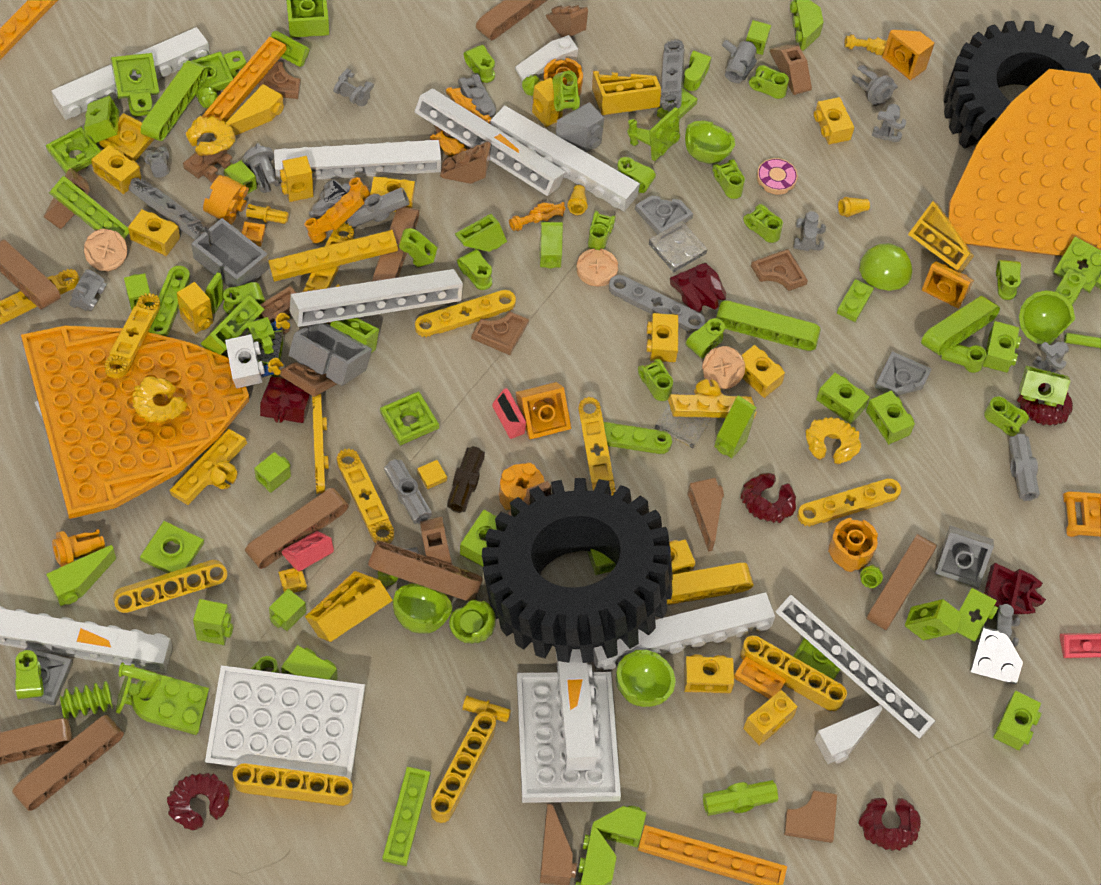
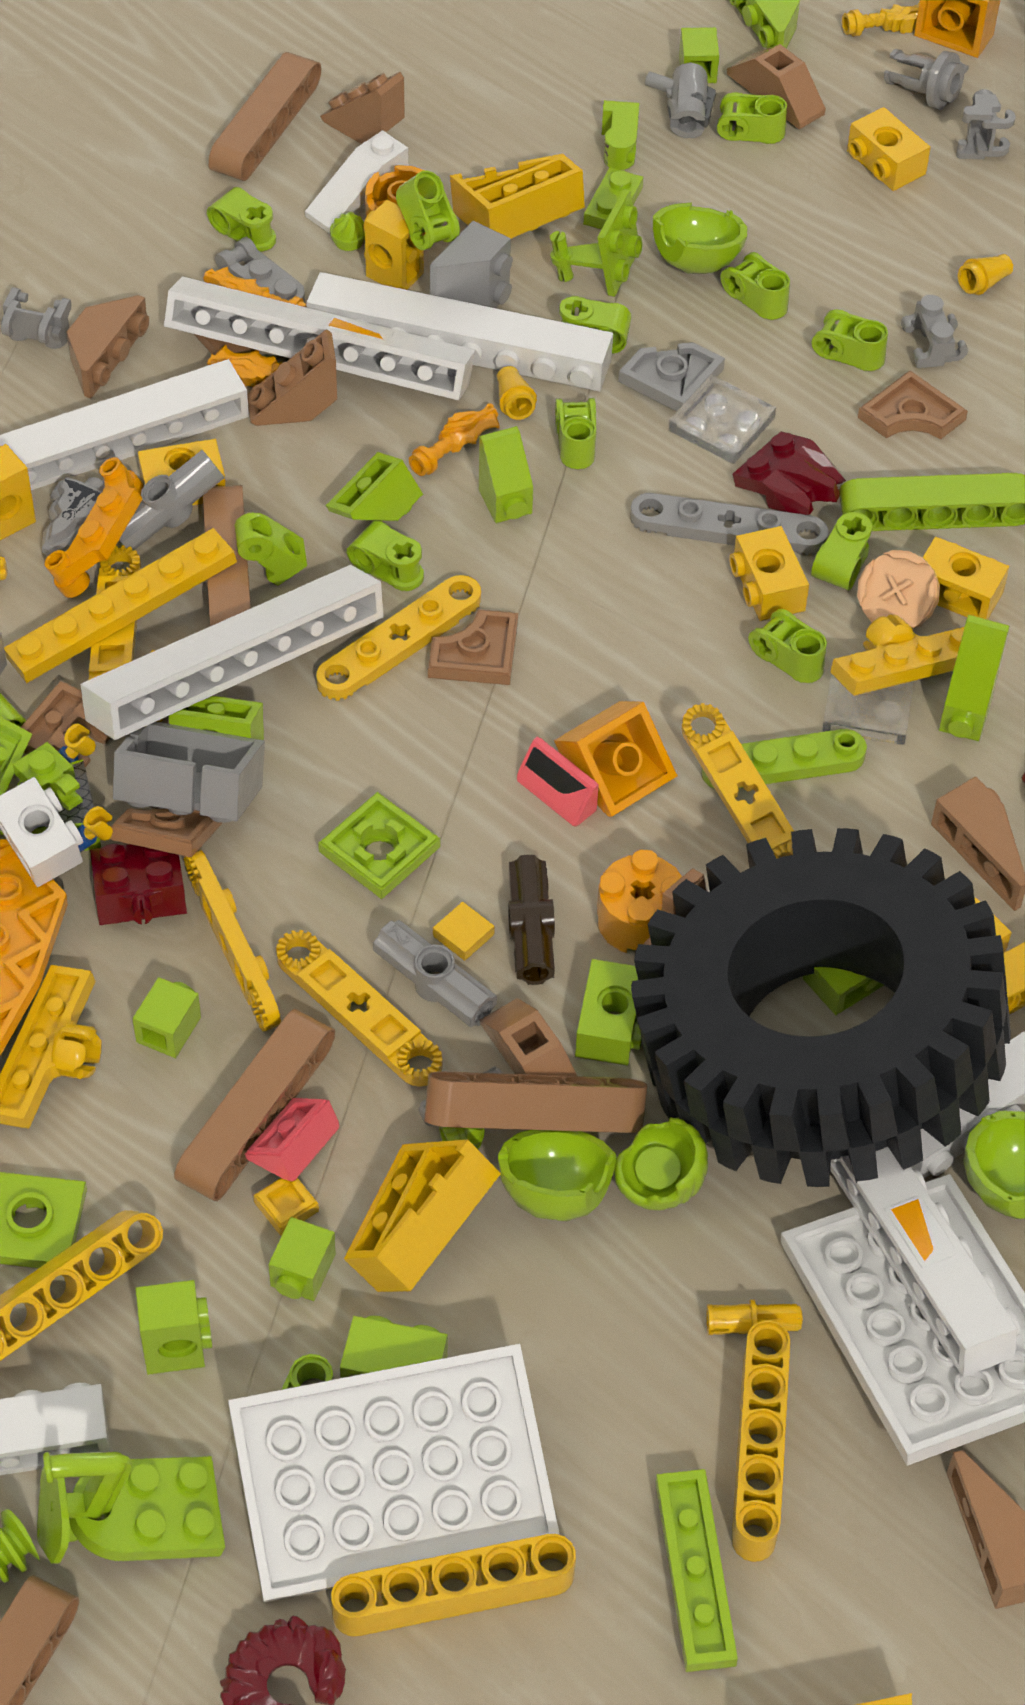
camera: 15 degrees left, 5 degrees down
light nougat tile [576,248,618,287] -> none
light grey piece [661,39,685,111] -> none
tile [756,158,798,195] -> none
none -> medium nougat slope [67,295,149,399]

